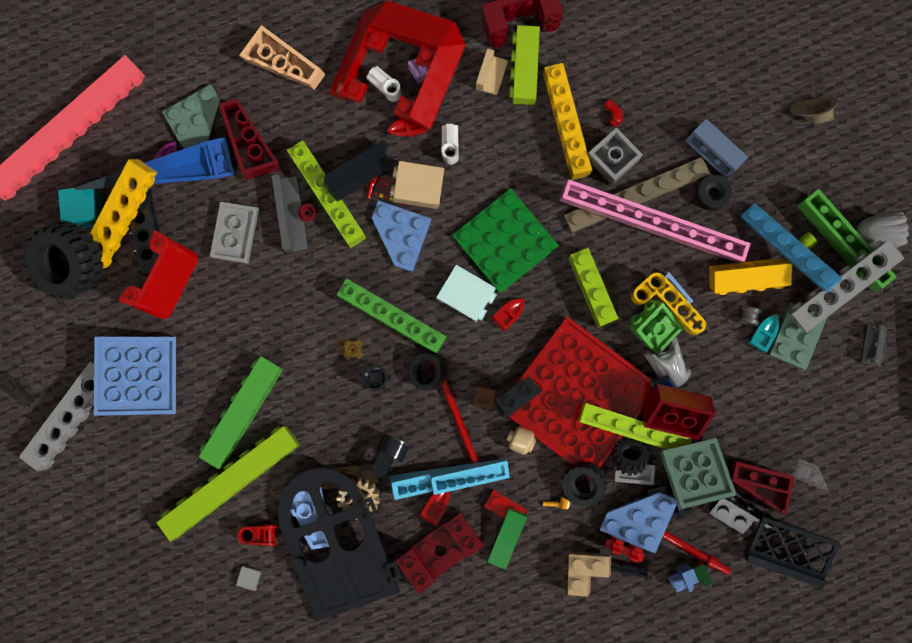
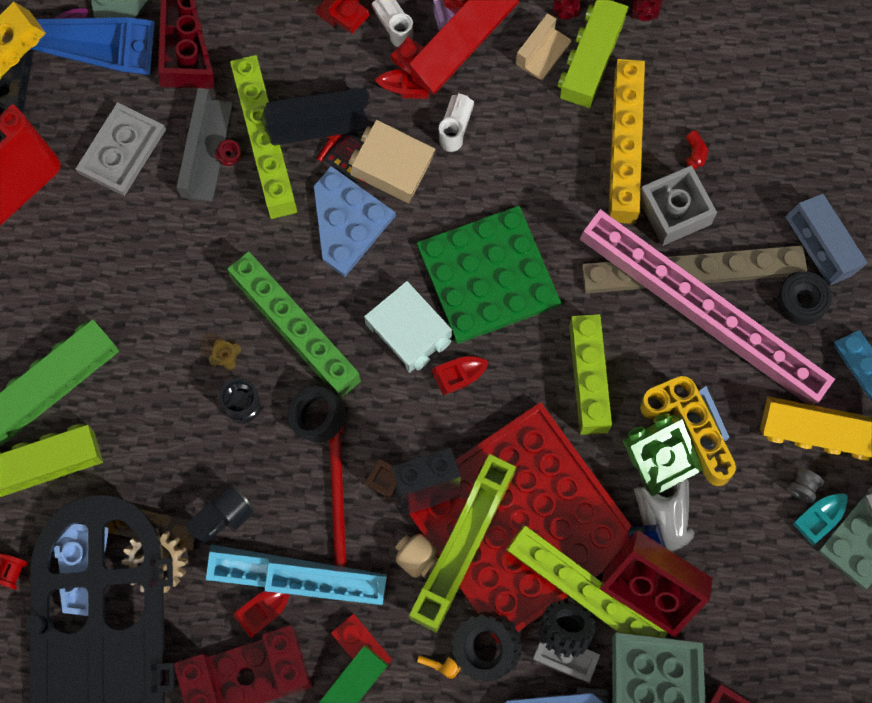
camera: 15 degrees right, 10 degrees down
none -> lime arch [409,454,516,633]

